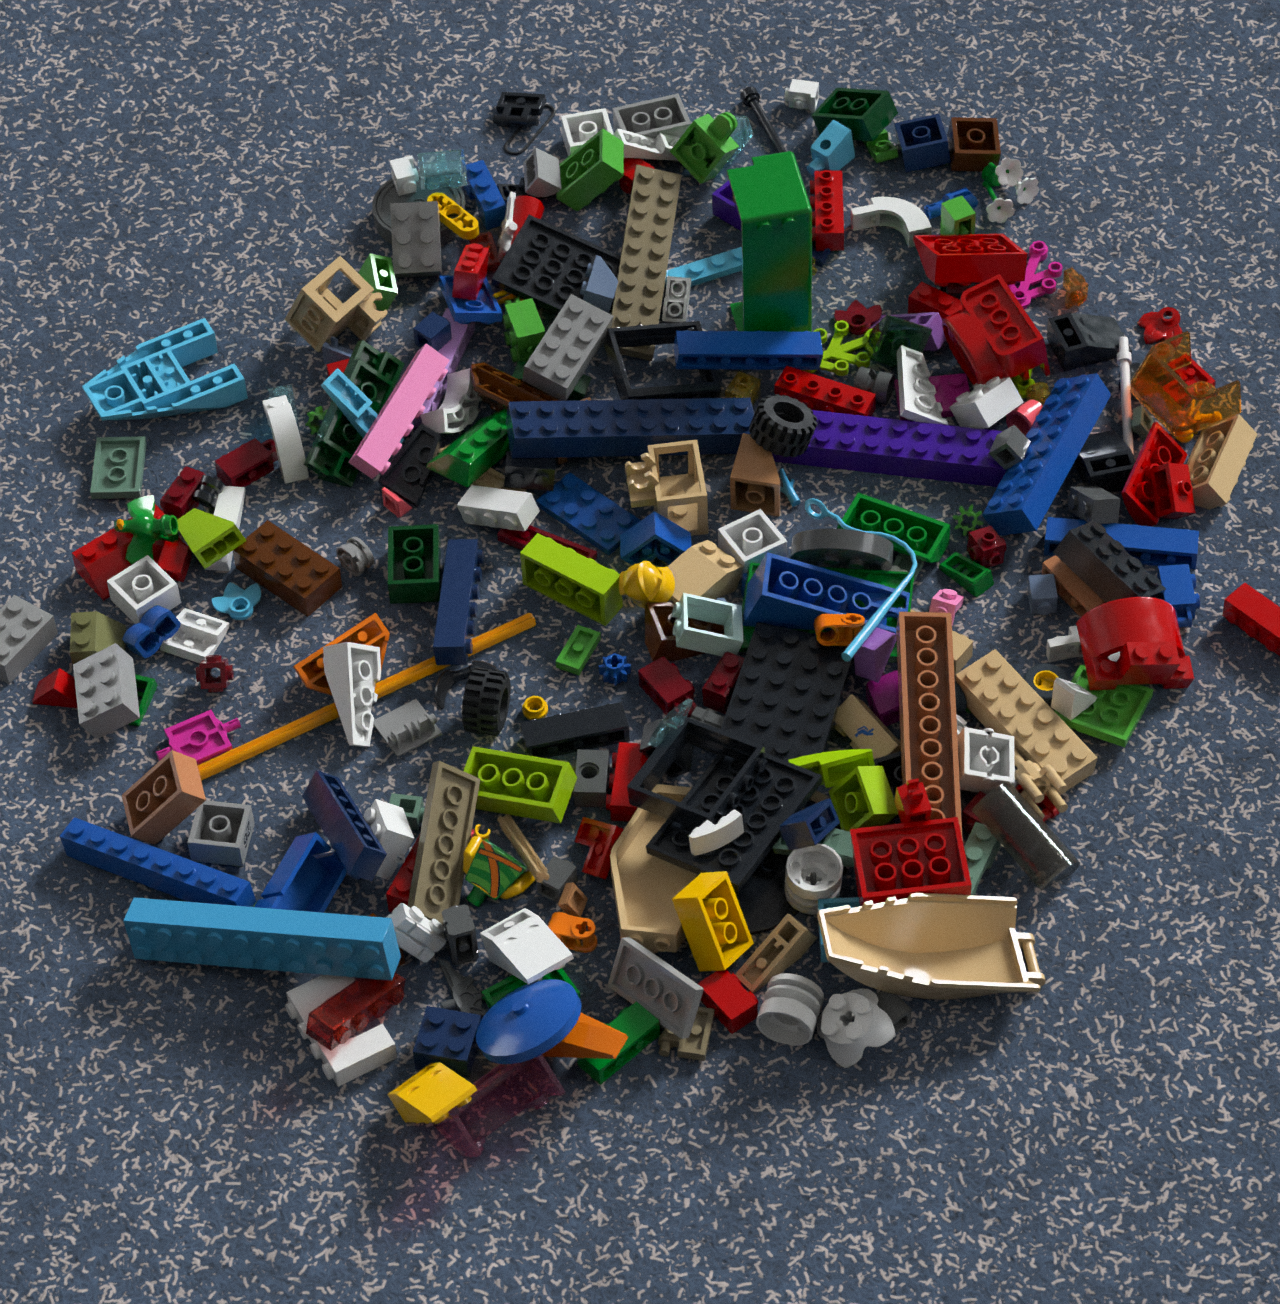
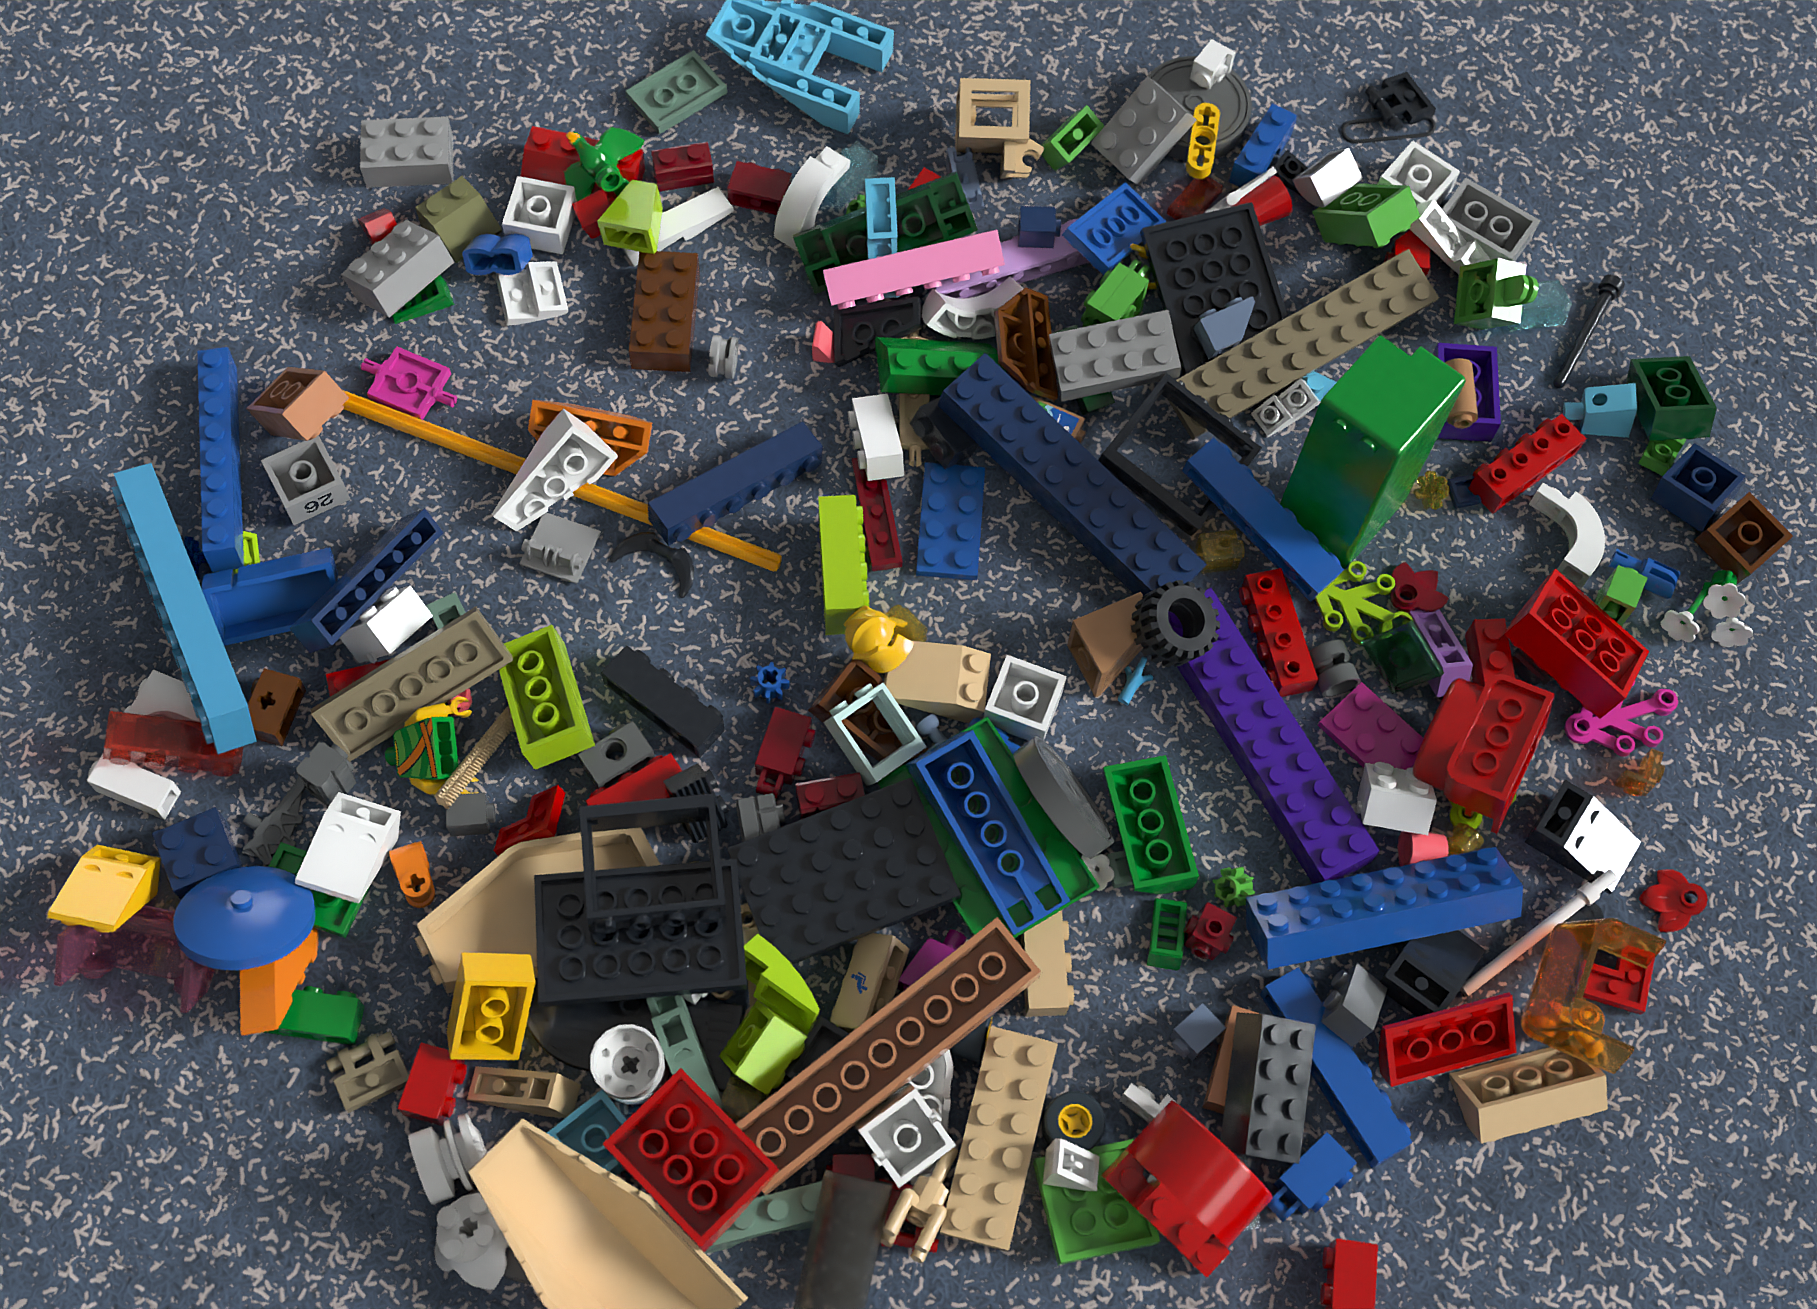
camera: 45 degrees right, 15 degrees up
black wheel [192,475,225,509] -> none
dark red brick [196,655,234,692] -> none
medium azure plate [212,582,261,620] -> none
white brick [386,903,446,963] -> none
dark green brick [388,524,441,604] -> none
clear light blue brick [417,149,467,190] -> none
red brick [452,244,489,300] -> none
black tyre [462,667,511,736] -> none
yellow plate [522,696,548,720] -> none
bright green plate [555,625,601,676] -> none
medium nougat tile [558,882,588,917] -> none
light grey plate [607,937,704,1039] -> none
blue brick [620,511,691,565] -> none
tan piece [625,440,708,536] -> none
clear light blue slope [648,698,693,748] -> none
white slope [689,809,744,856] -> none
dark blue slope [779,798,840,850] -> none
white brick [784,79,819,113] -> none
medium azure piece [805,498,917,662] -> none
orange piece [814,613,865,646] -> none
medium lavender slope [854,627,896,683] -> none
red brick [894,778,932,823] -> none
white wing [897,345,948,425] -> none
bright pink bracket [929,589,964,626] -> none
dark grey brick [989,425,1031,470] -> none
sand green plate [1131,406,1153,441] -> none
red brick [1150,463,1196,519] -> none

